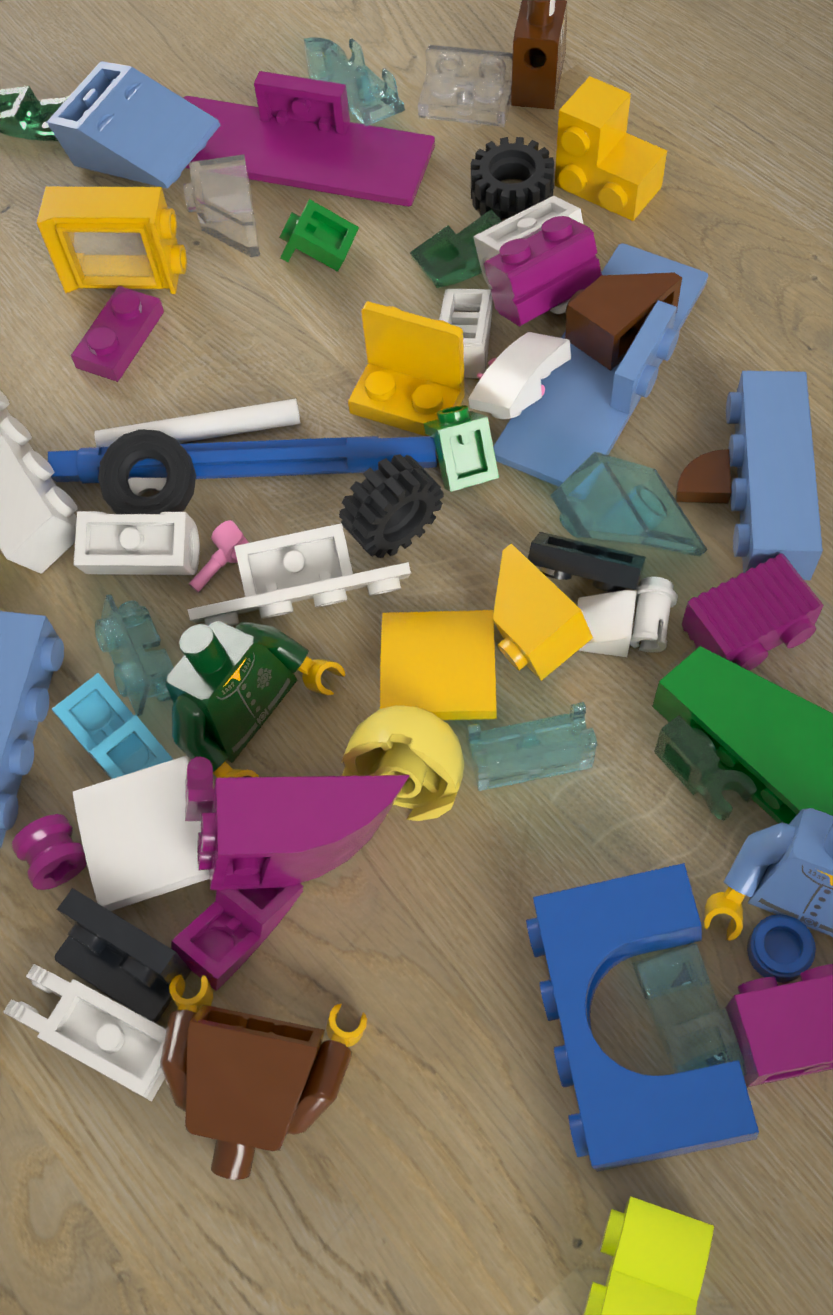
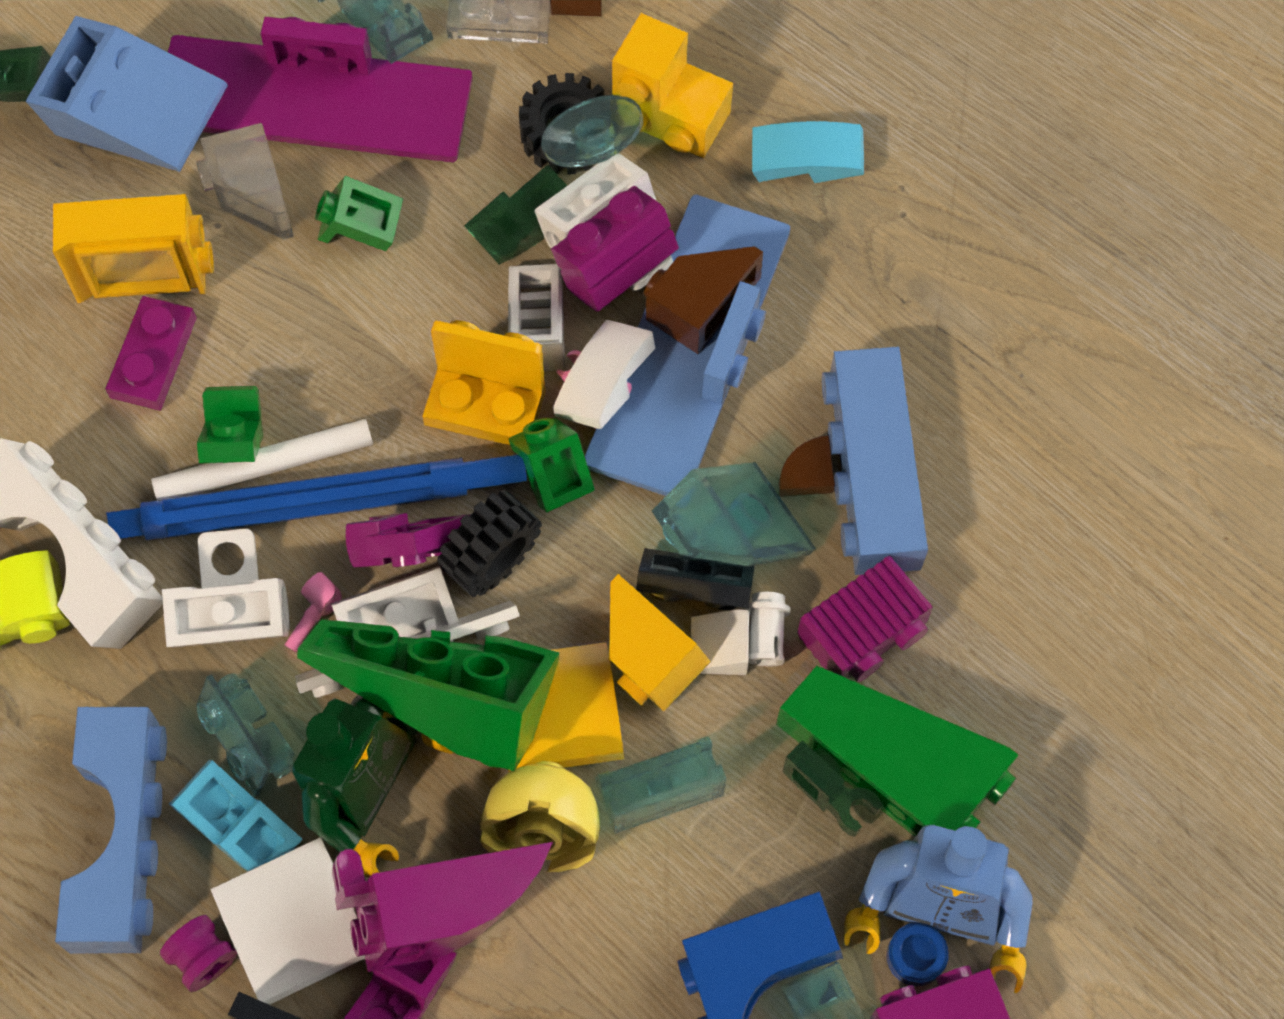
camera: 15 degrees left, 5 degrees up
black tyre [98,429,196,514] -> none
none -> green bracket [197,386,263,463]
none -> green wedge [297,619,560,771]
none -> magenta plate [345,513,471,568]
none -> clear light blue dish [541,95,643,167]
none -> medium azure slope [752,121,864,183]

